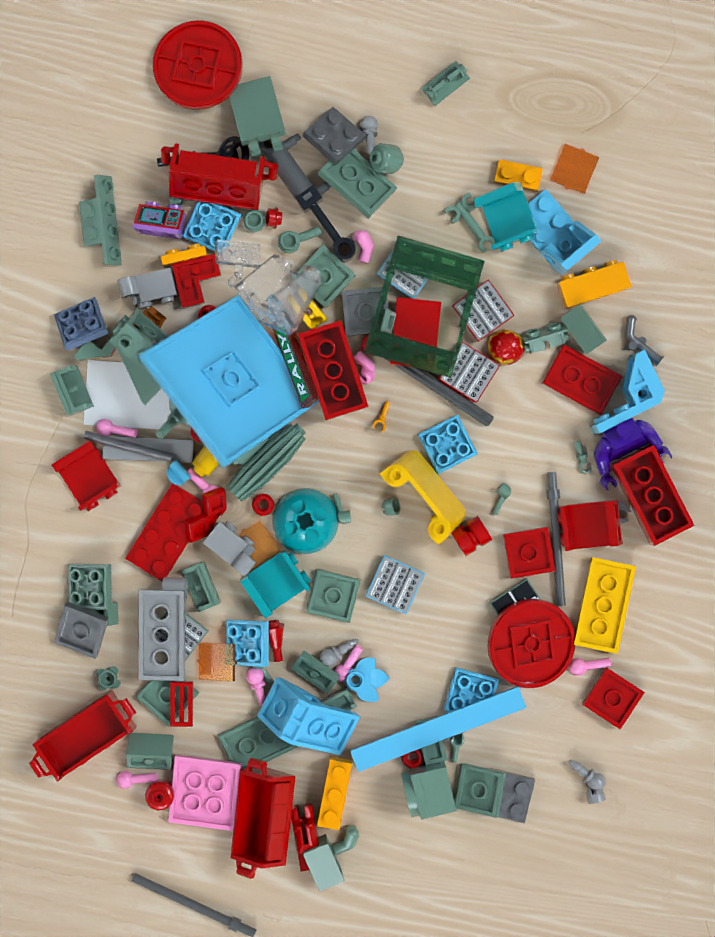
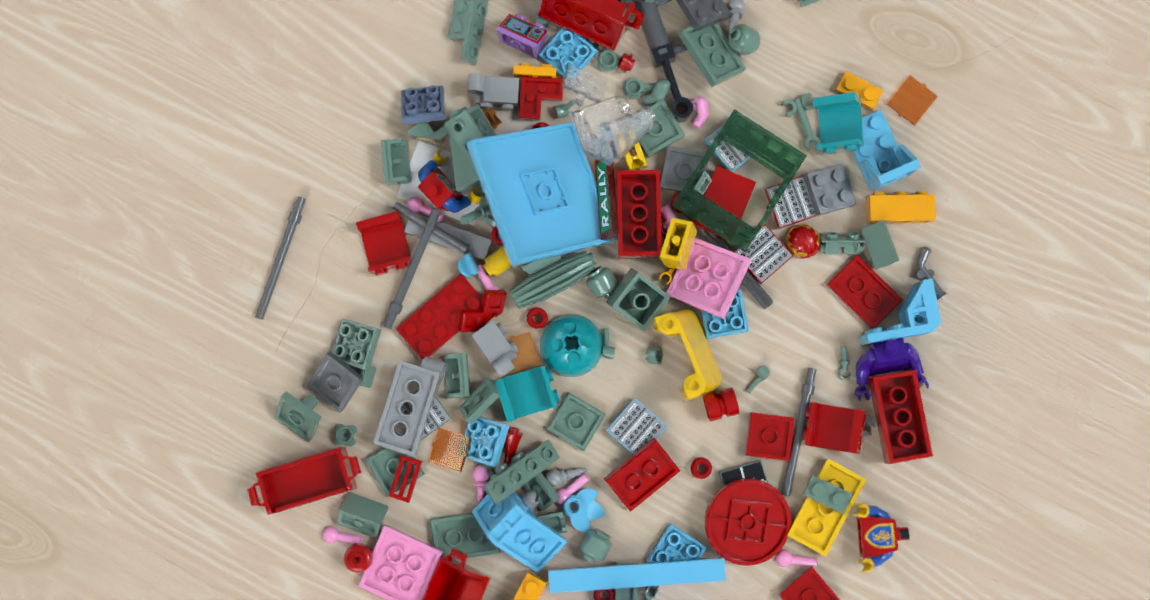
camera: 20 degrees right, 5 degrees down
none -> sand green tile [274,391,321,442]
none -> dark grey bar [383,208,441,329]
none -> torso [418,149,484,213]
none -> sand green plate [460,378,500,424]
none -> sand green bracket [484,439,560,505]
none -> light grey hinge [521,490,540,510]
none -> sand green hand [553,99,576,119]
none -> sand green head [579,528,612,563]
none -> sand green head [586,266,618,299]
none -> red tile [603,438,681,512]
none -> sand green brick [606,268,670,331]
none -> sand green arm [643,79,670,106]
none -> yellow brick [660,218,697,271]
none -> bright pink plate [666,238,751,319]
none -> red plate [690,457,712,479]
none -> flat silver plate [803,164,856,216]
none -> sand green plate [803,475,853,514]
none -> torso [854,503,909,573]

